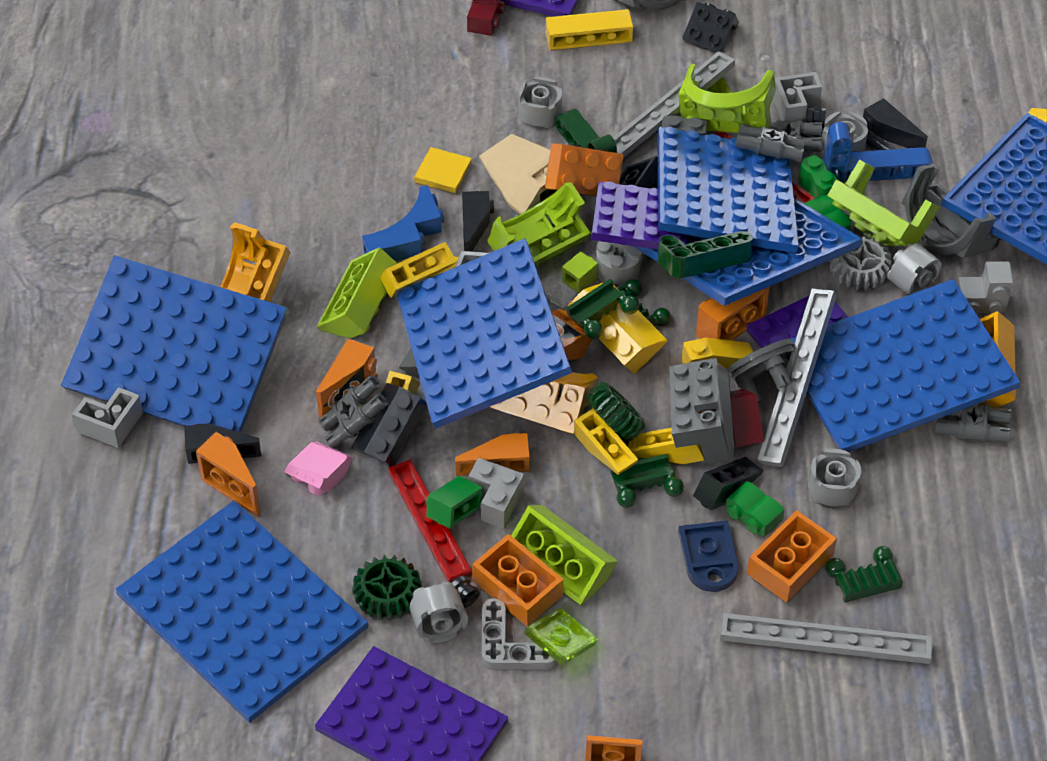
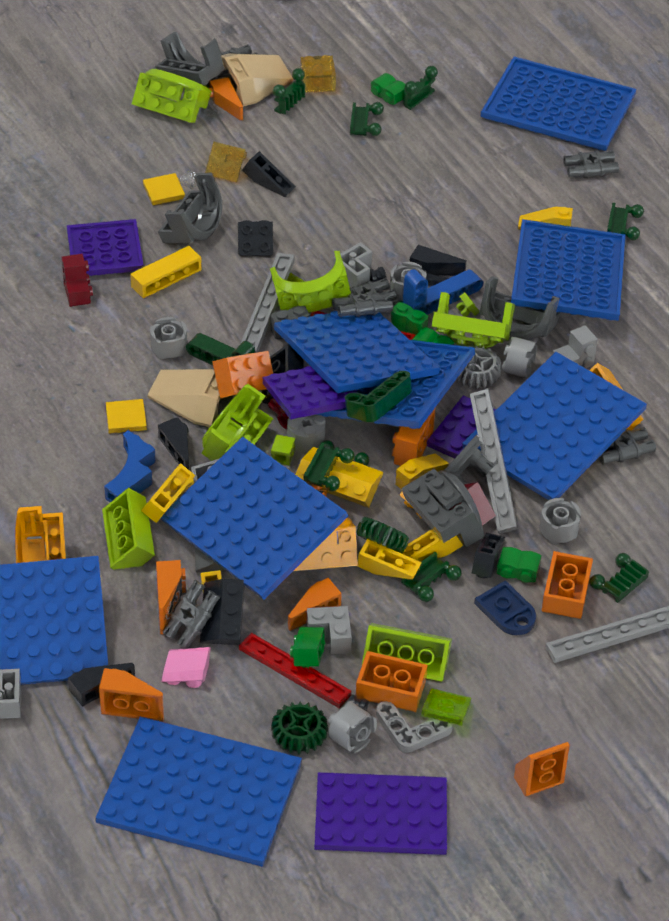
camera: 30 degrees left, 5 degrees down
none -> lime tile [456,292,479,317]

